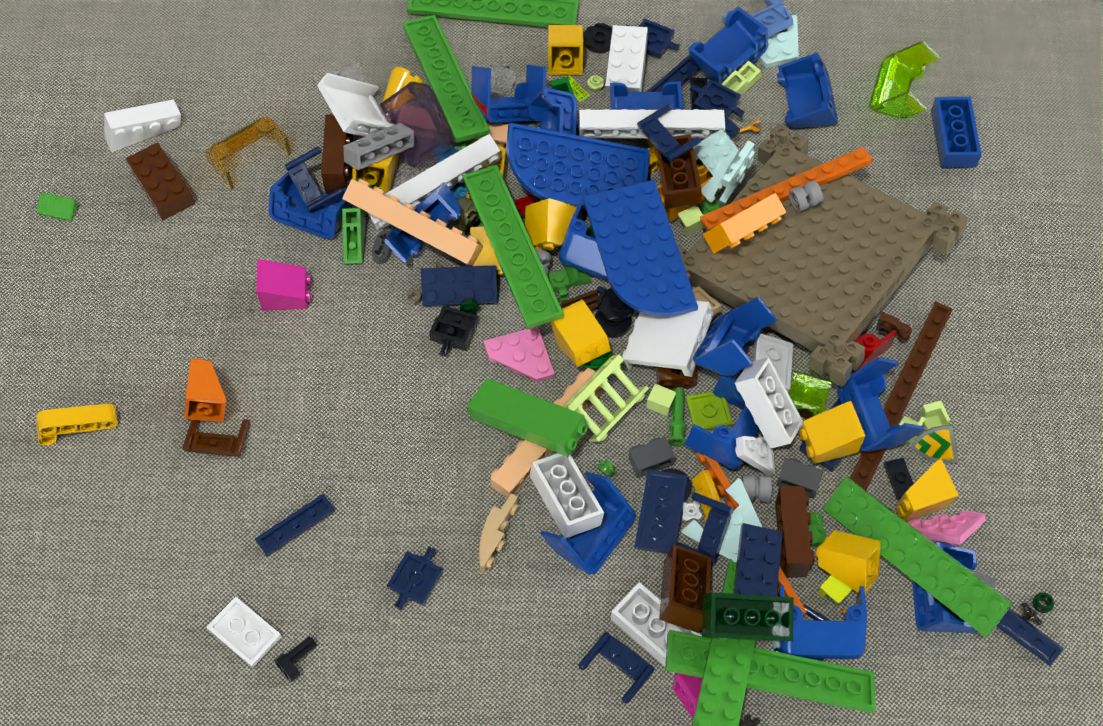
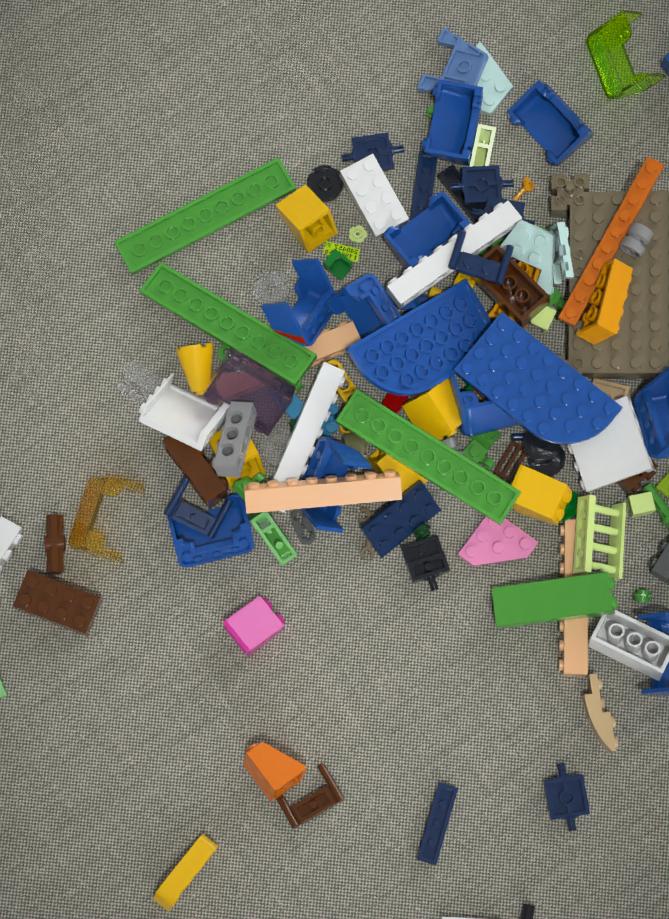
camera: 40 degrees left, 15 degrees up
none -> reddish brown piece [44,514,66,575]

